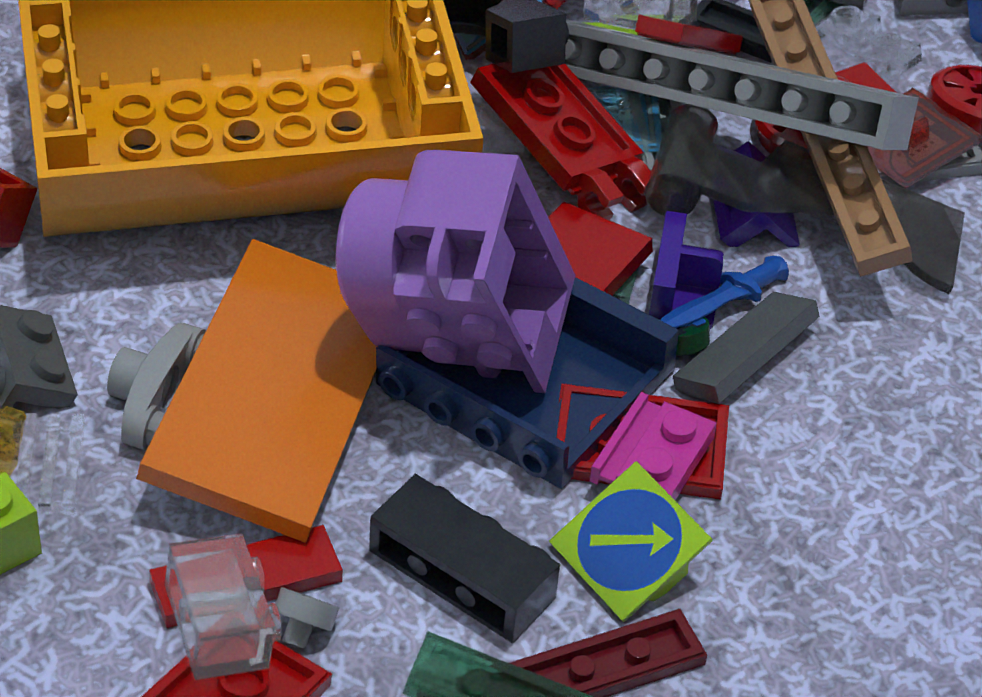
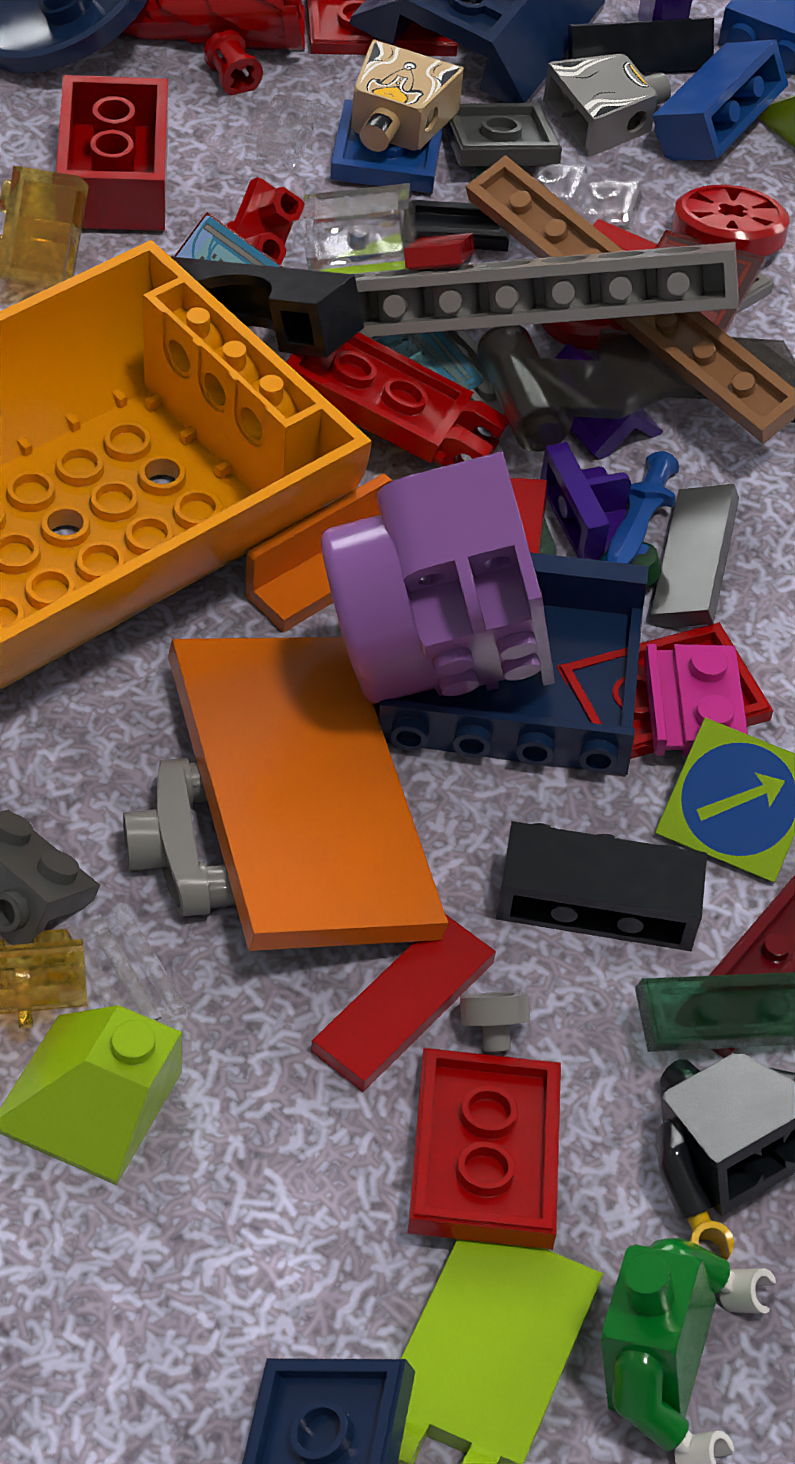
camera: 30 degrees left, 5 degrees up
clear brick [165,533,281,680] -> none

